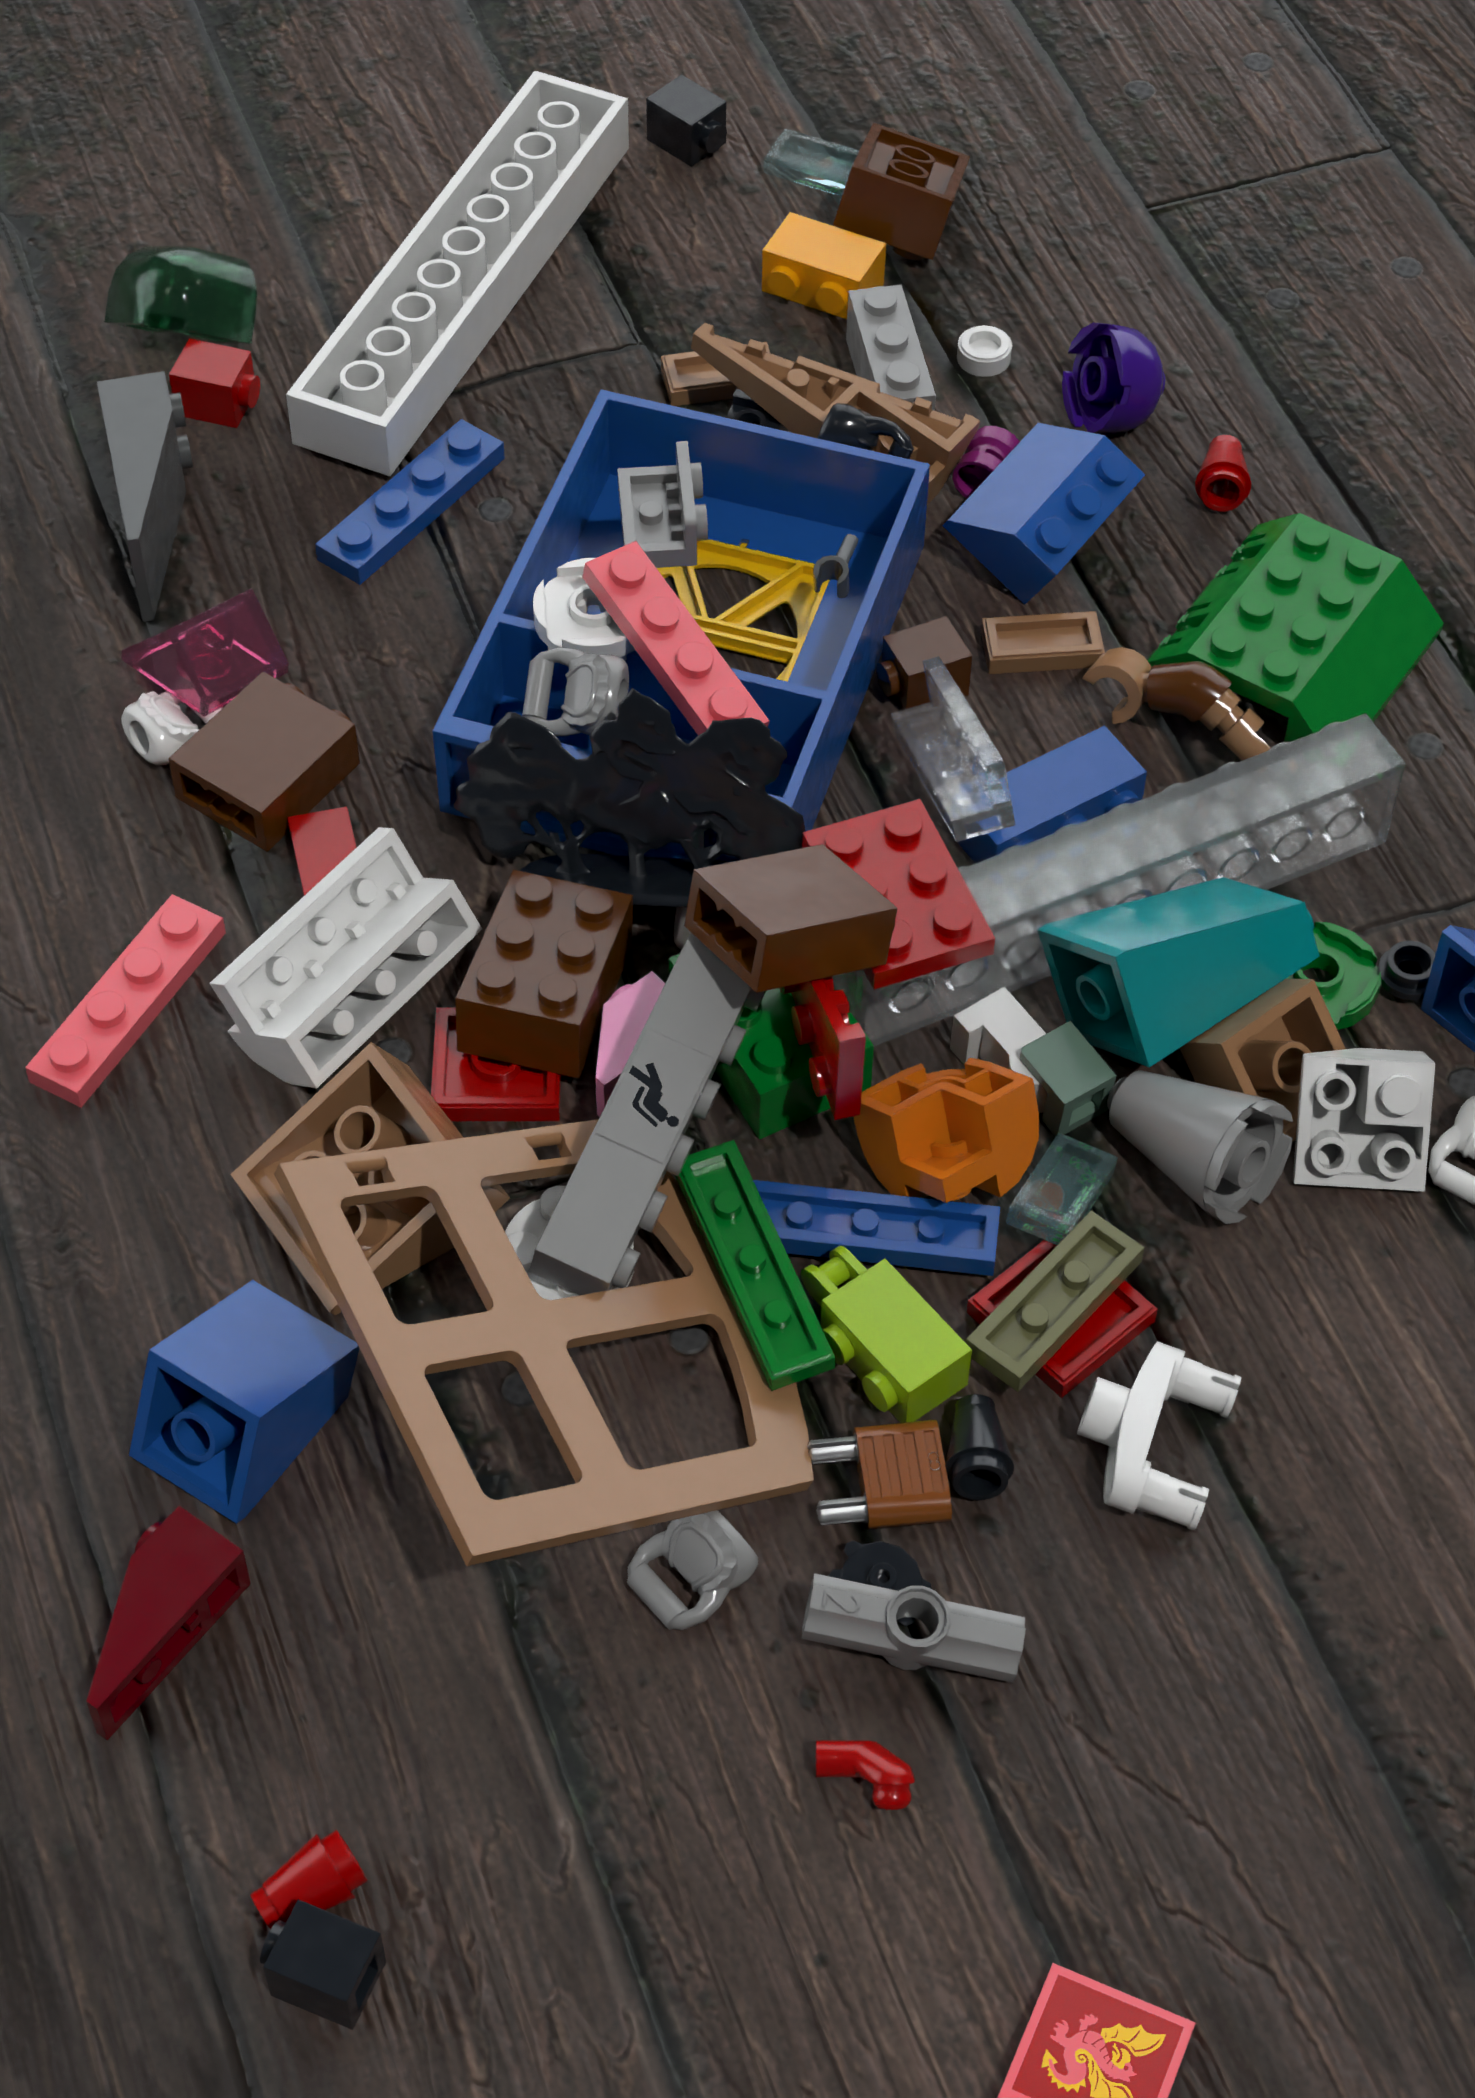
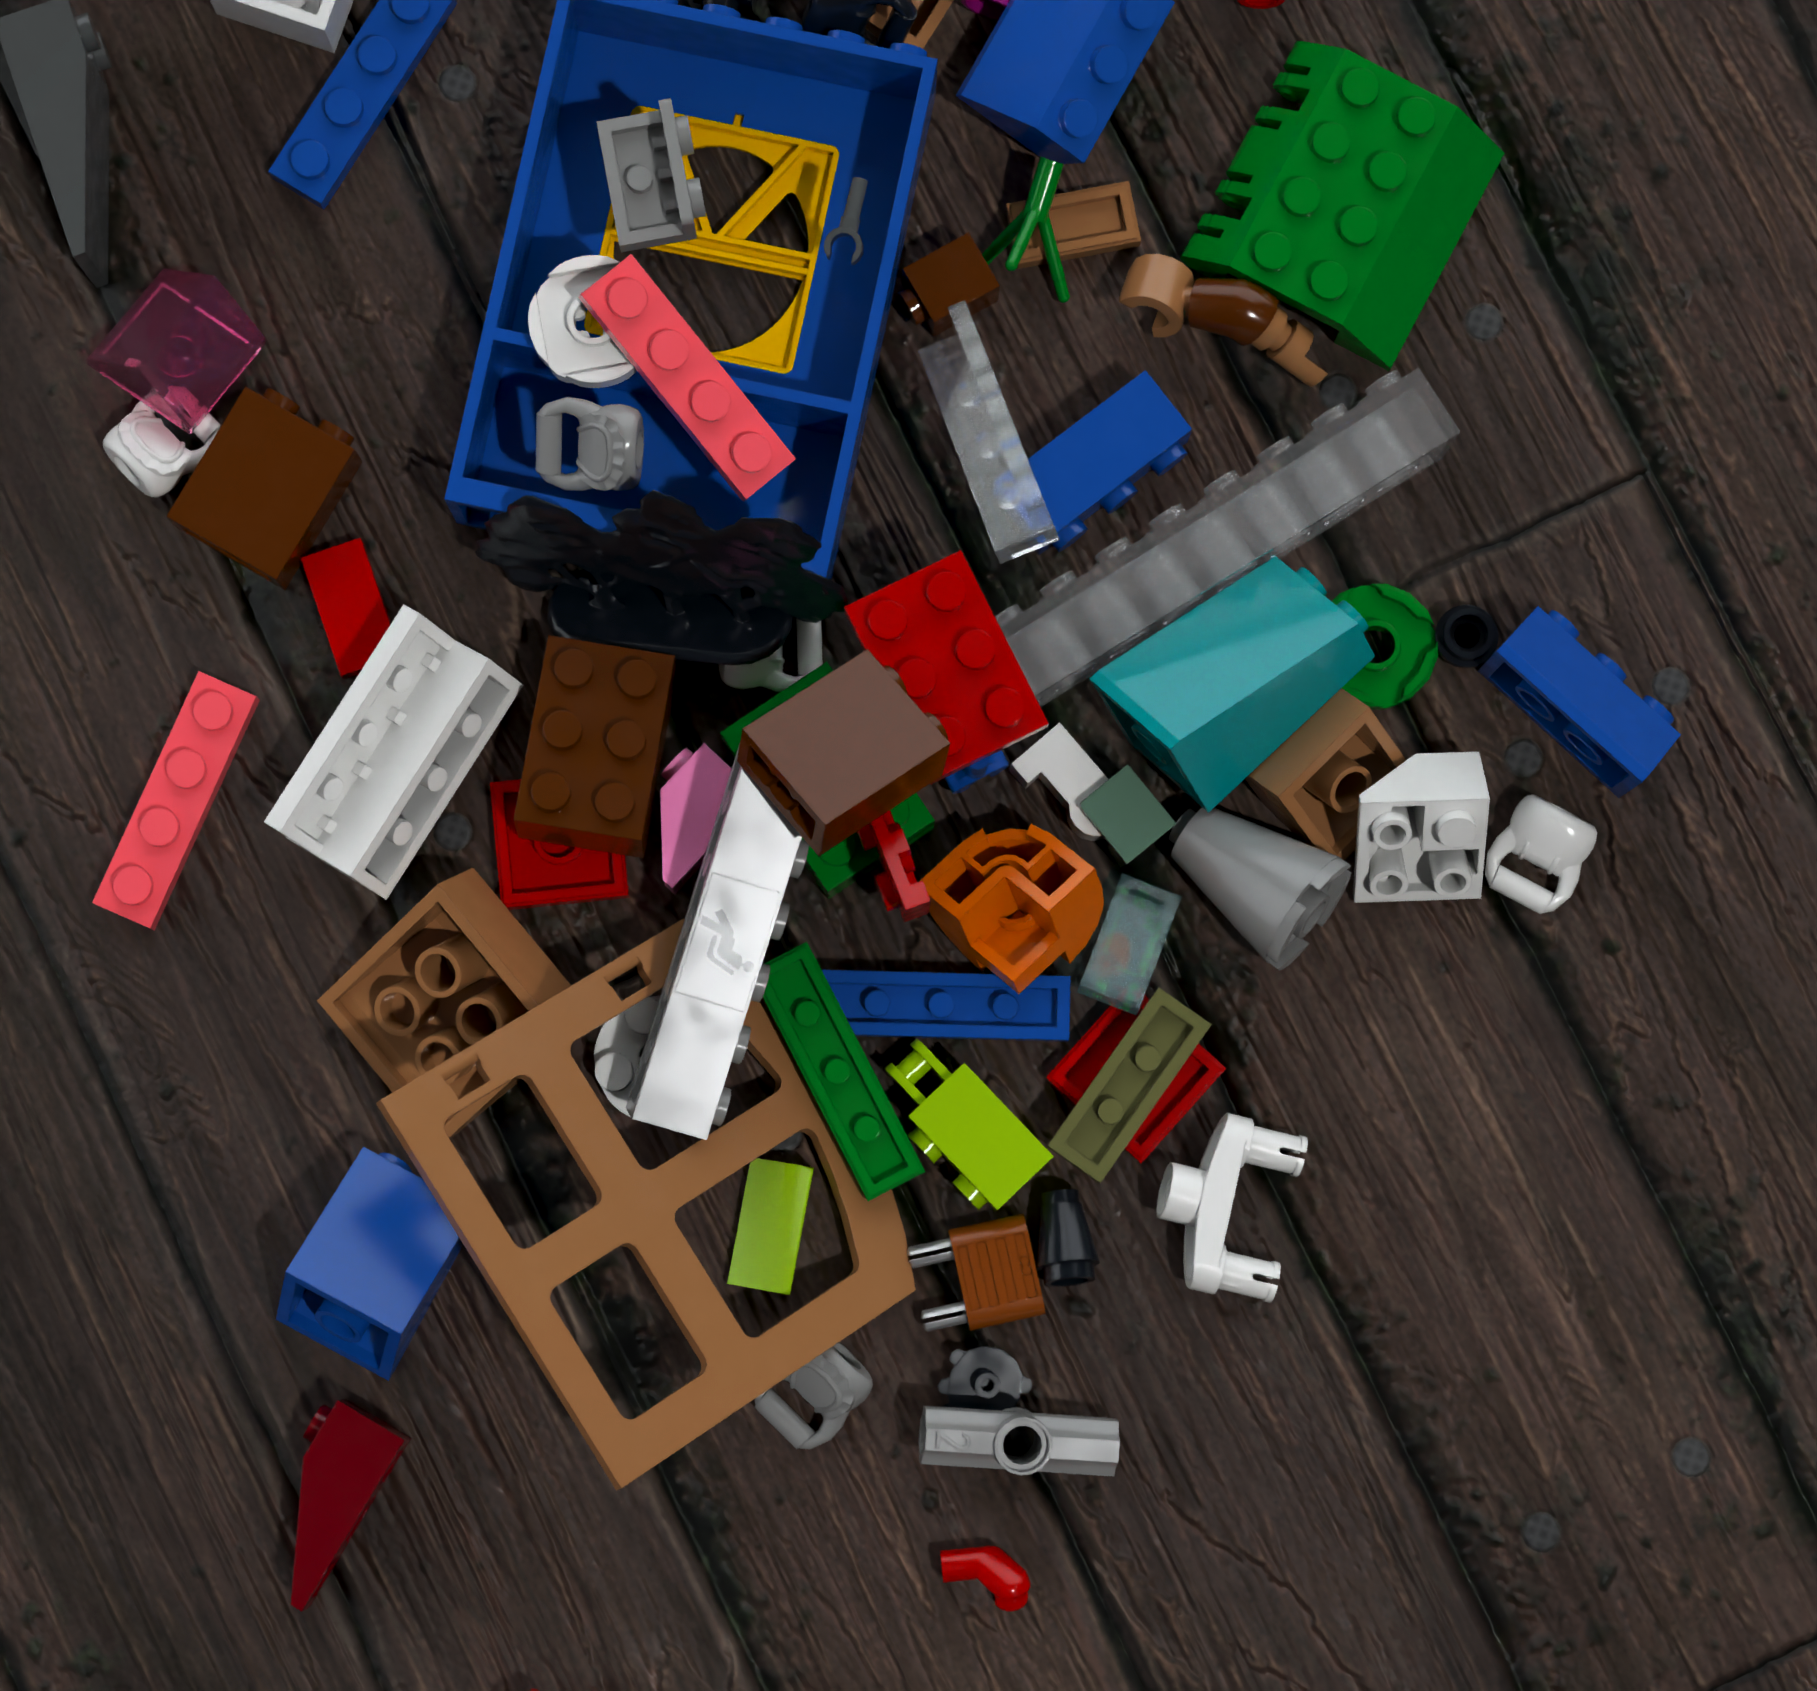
camera: 10 degrees left, 30 degrees up
none -> lime slope [727,1158,814,1295]
none -> blue bar [944,750,1009,794]
none -> green plant [982,157,1070,303]

